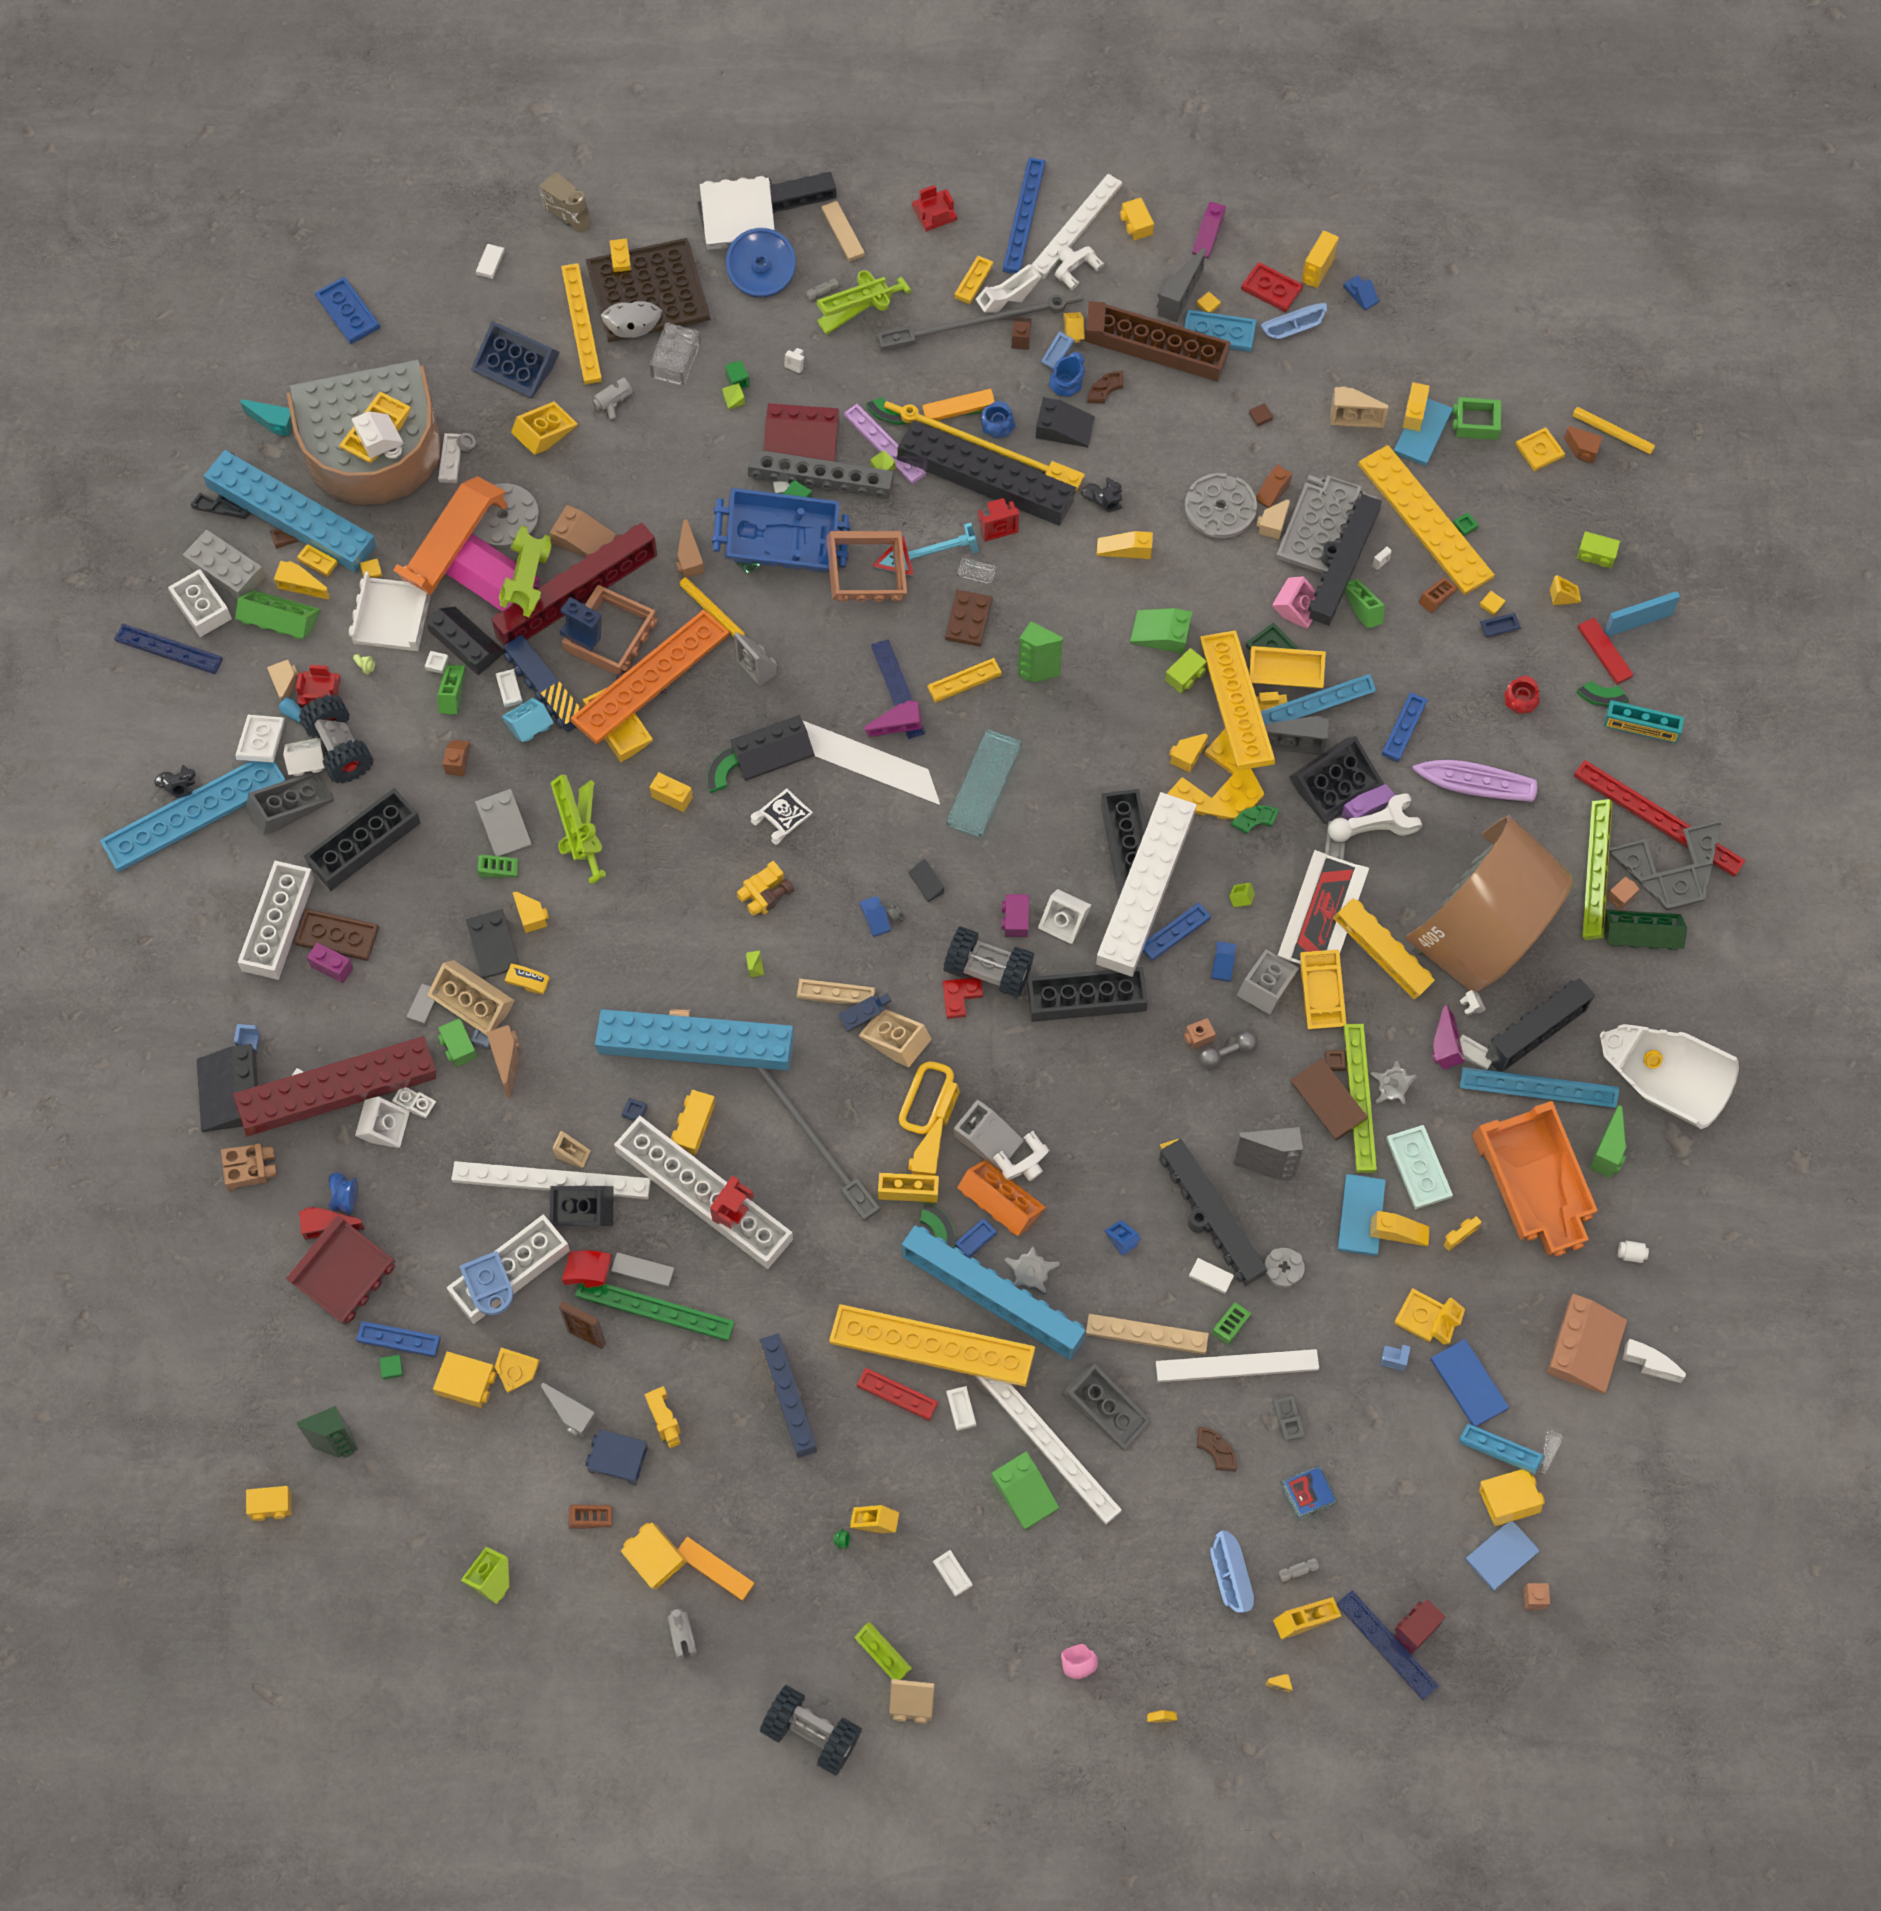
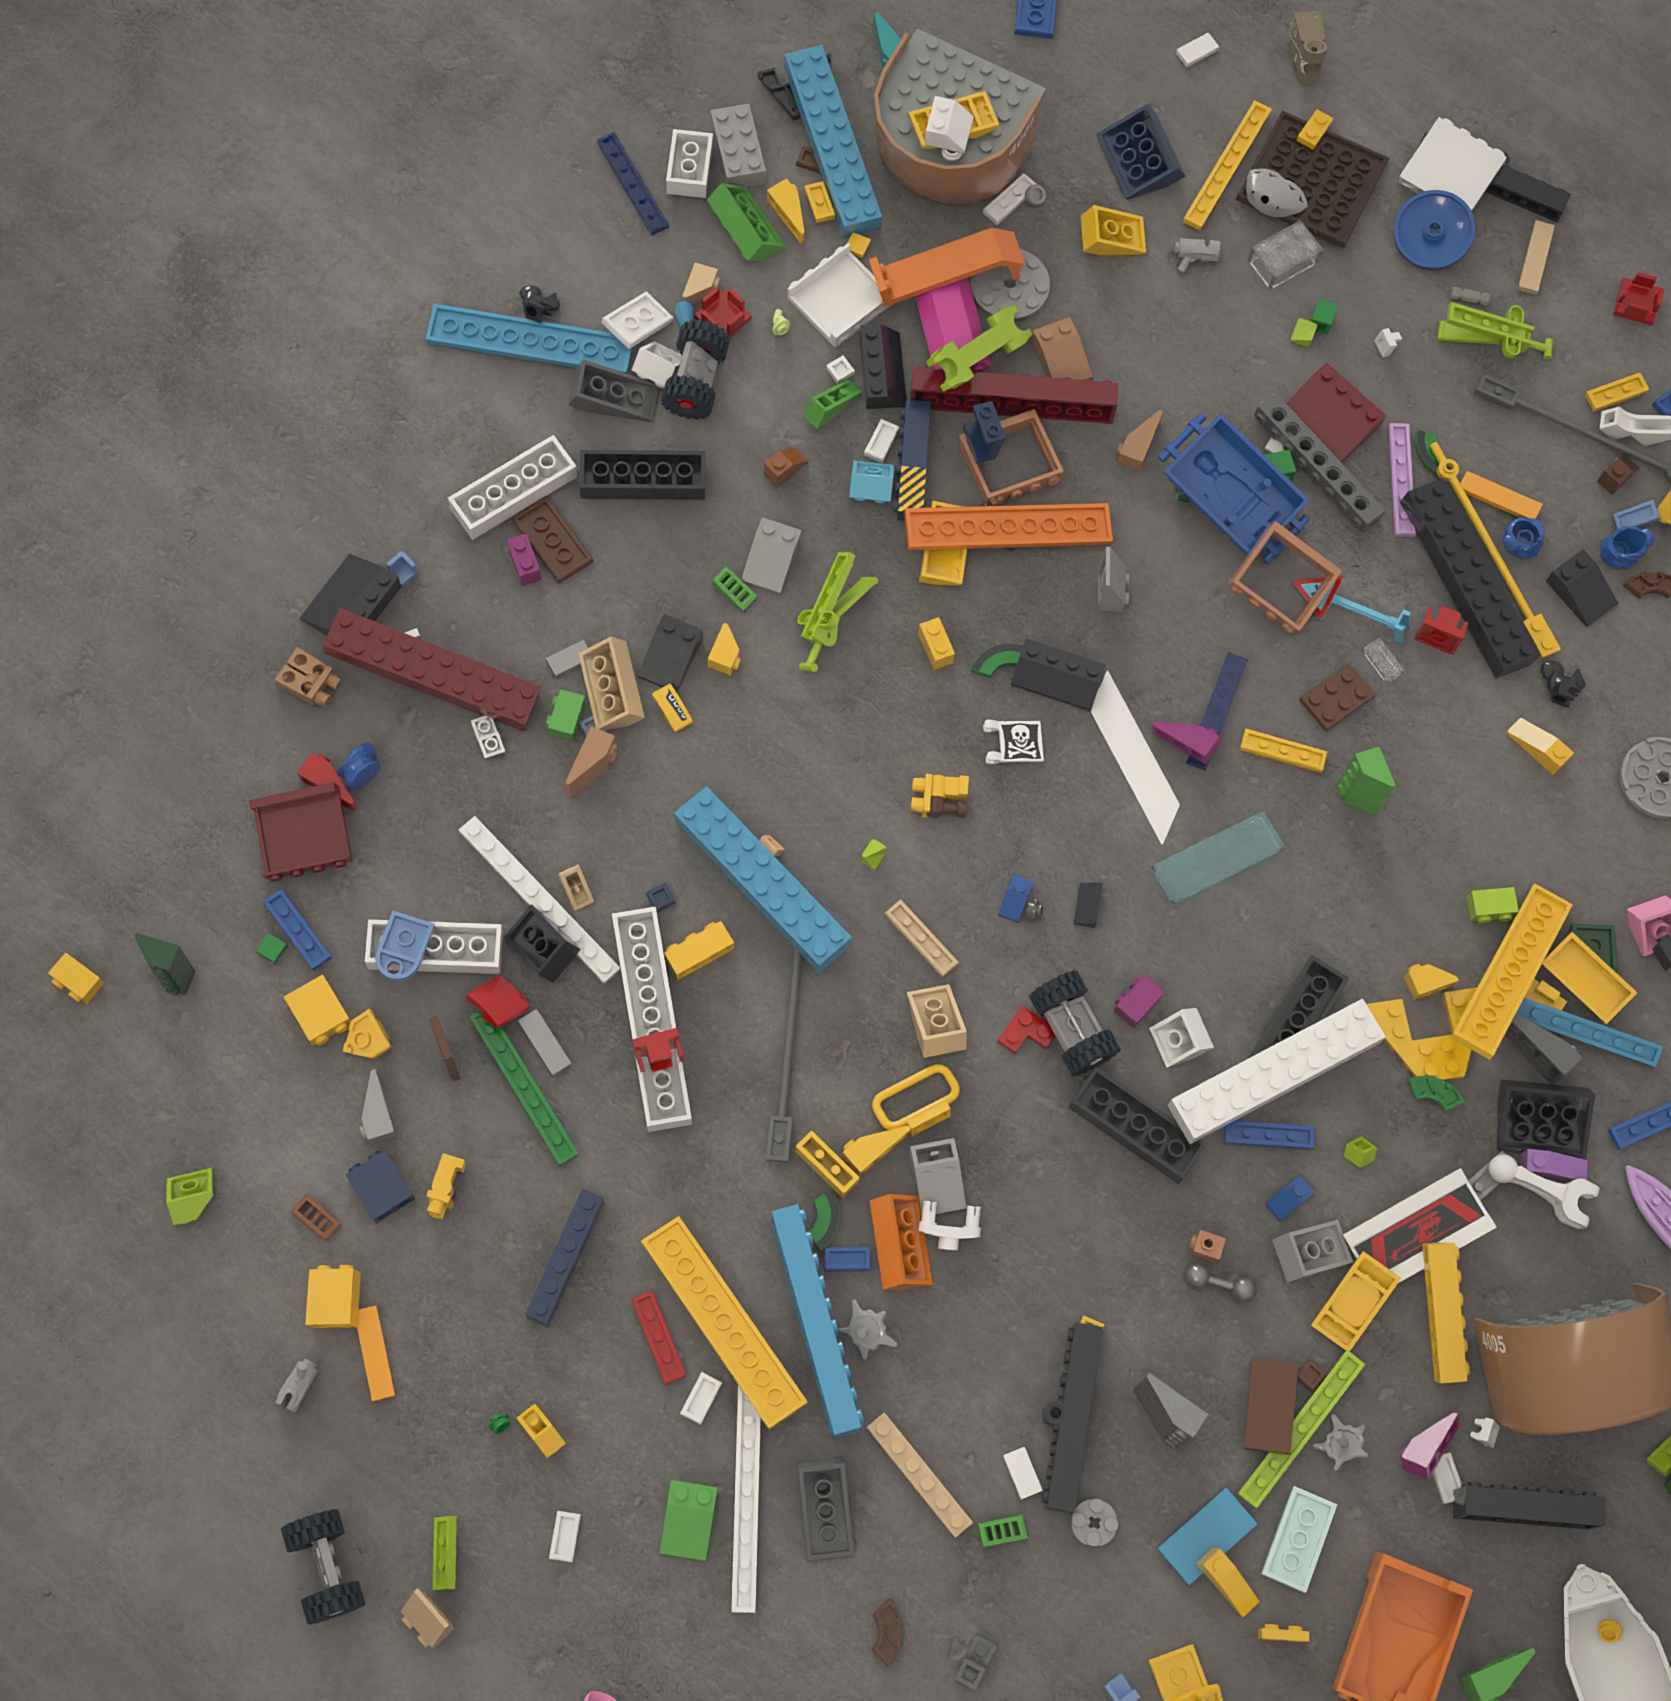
camera: 35 degrees right, 5 degrees up
white slope [355,1097,410,1148] -> none
yellow axle [679,577,745,637] -> none
dark blue hinge [838,993,892,1032] -> none
lime slope [870,450,896,471] -> none
blue slope [1105,1220,1141,1255] -> none
bright green slope [1130,608,1192,654] -> none
white tile [1155,1349,1319,1383] -> none
dark azure plate [1460,1067,1620,1108] -> none

